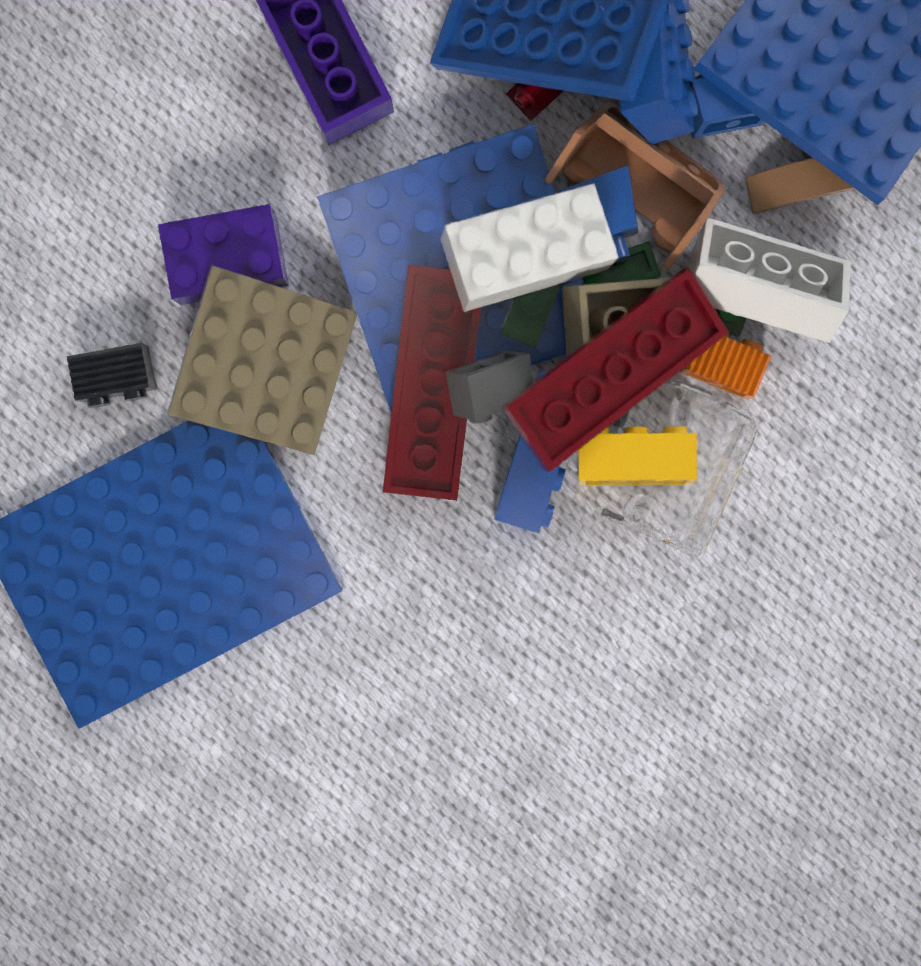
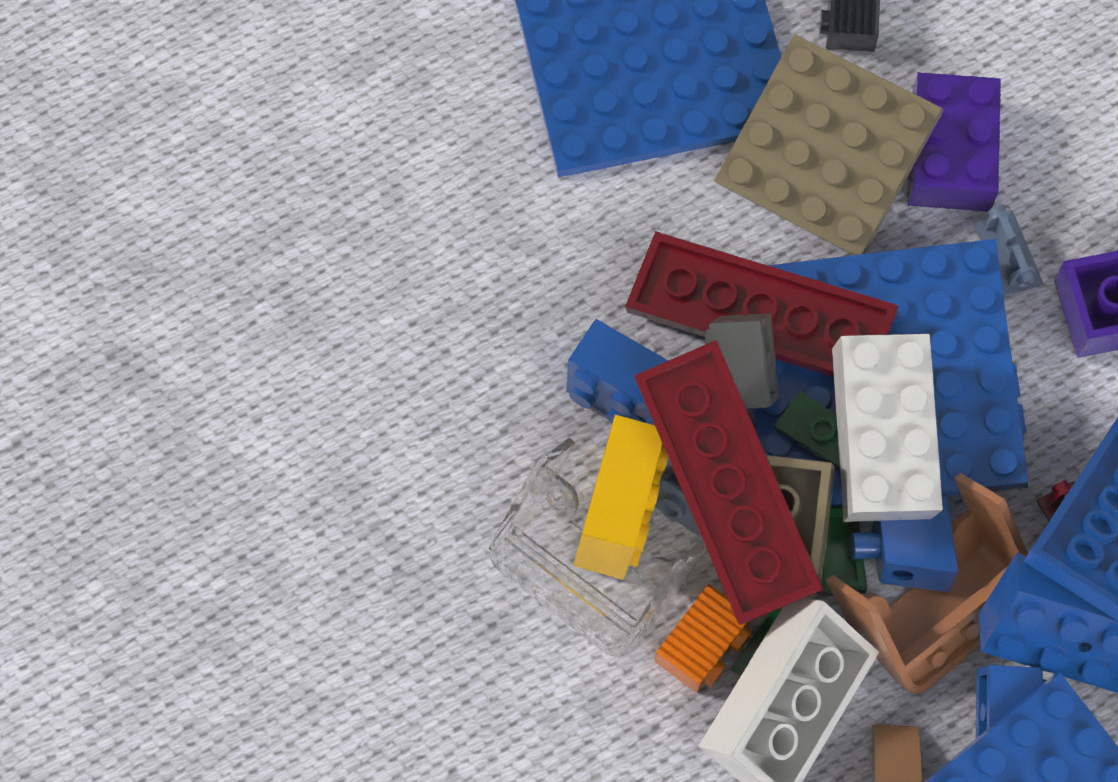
camera: 105 degrees right, 20 degrees down
none -> sand blue hinge [973,205,1044,297]

